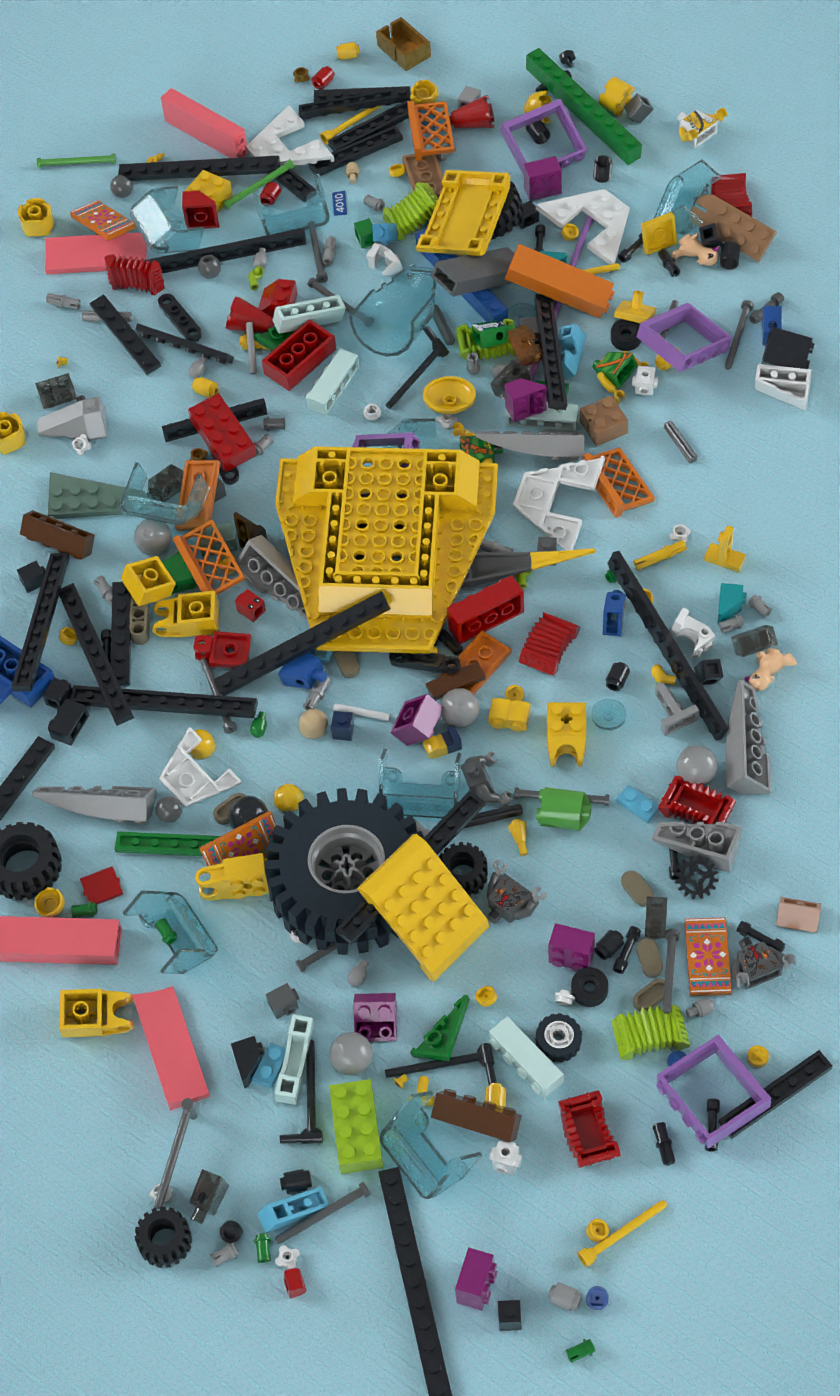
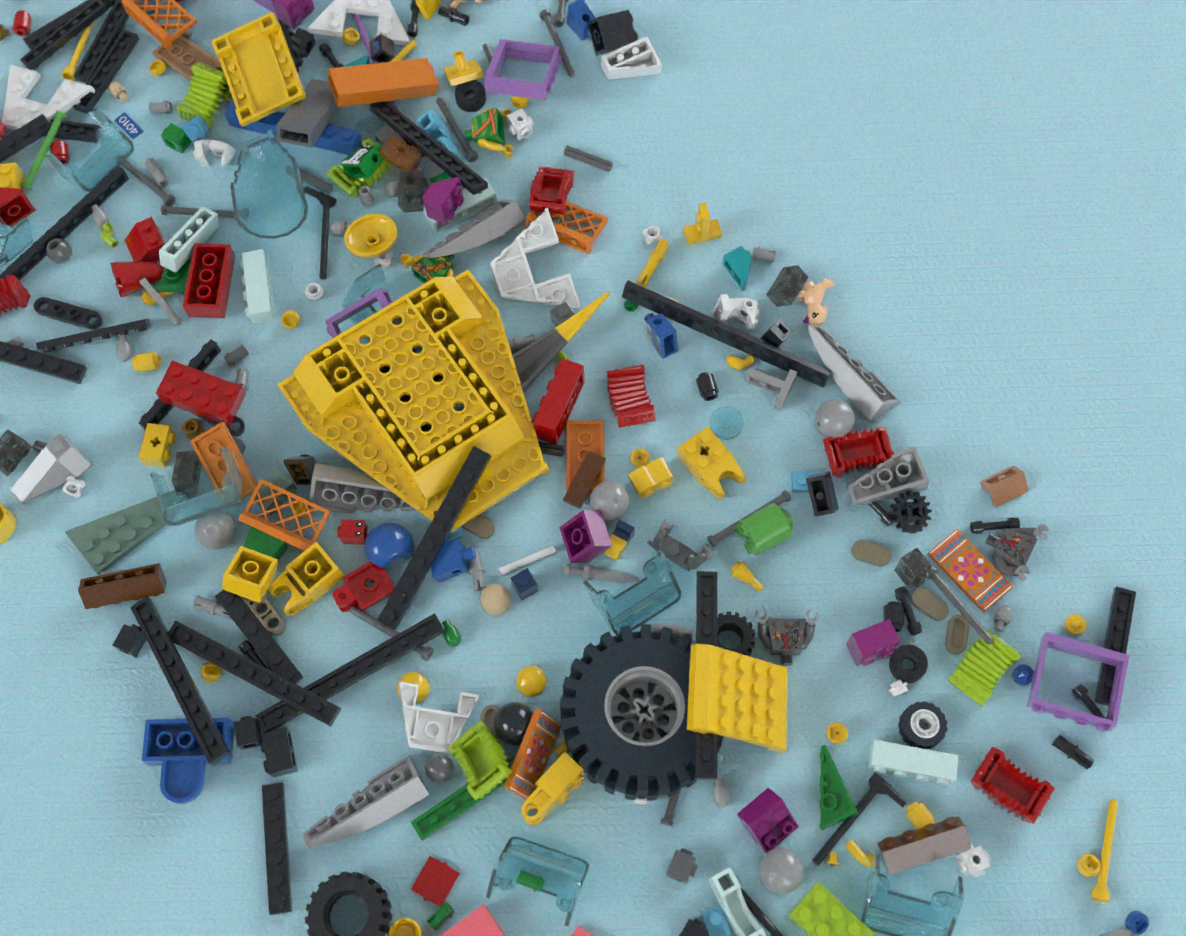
camera: 40 degrees left, 10 degrees up
black plate [389,653,461,674] -> none
black axle [464,804,523,828] -> none
medium nougat piece [579,396,628,447] -> none
light grey pin [718,614,744,634] -> none
none -> yellow brick [138,423,176,467]
none -> yellow tile [281,310,301,329]
none -> light grey cylinder [330,221,350,235]
none -> blue cylinder [364,522,415,568]
none -> black brick [370,34,395,63]
none -> dark grey bar [436,98,479,163]
none -> lime piece [449,720,512,800]
none -> red piece [529,166,575,215]
none -> light grey sword [564,565,640,583]
none -> black brick [806,471,839,517]

